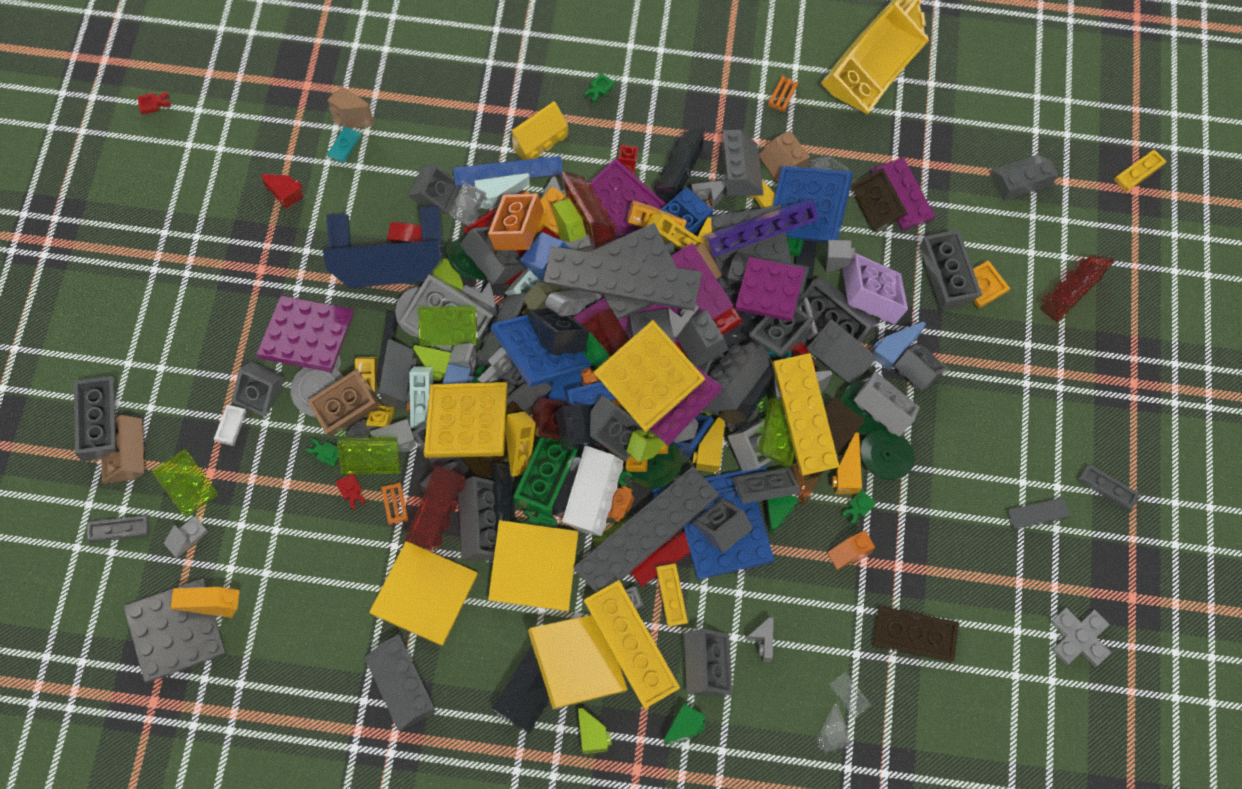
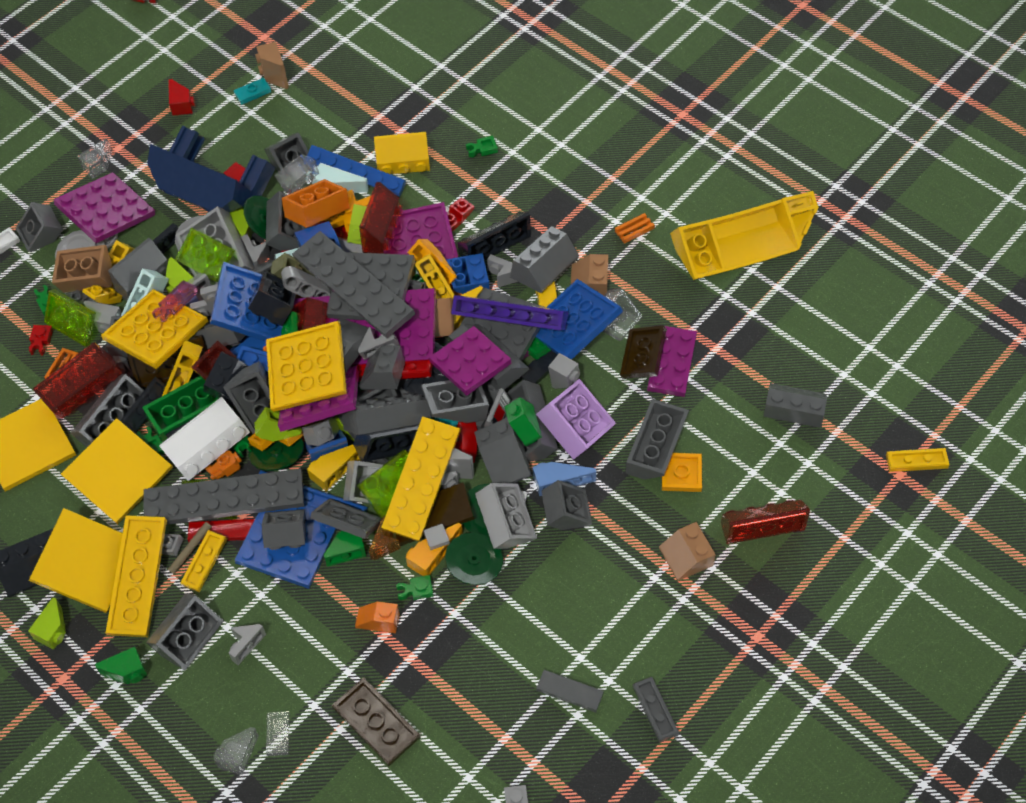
camera: 40 degrees right, 10 degrees down
none -> clear slope [77,138,112,179]
none -> clear pink plate [152,280,199,322]
none -> dark tan bar [167,522,212,574]
none -> light grey tile [423,524,450,550]
none -> green slope [504,397,542,446]
none -> medium nougat slope [659,522,716,581]

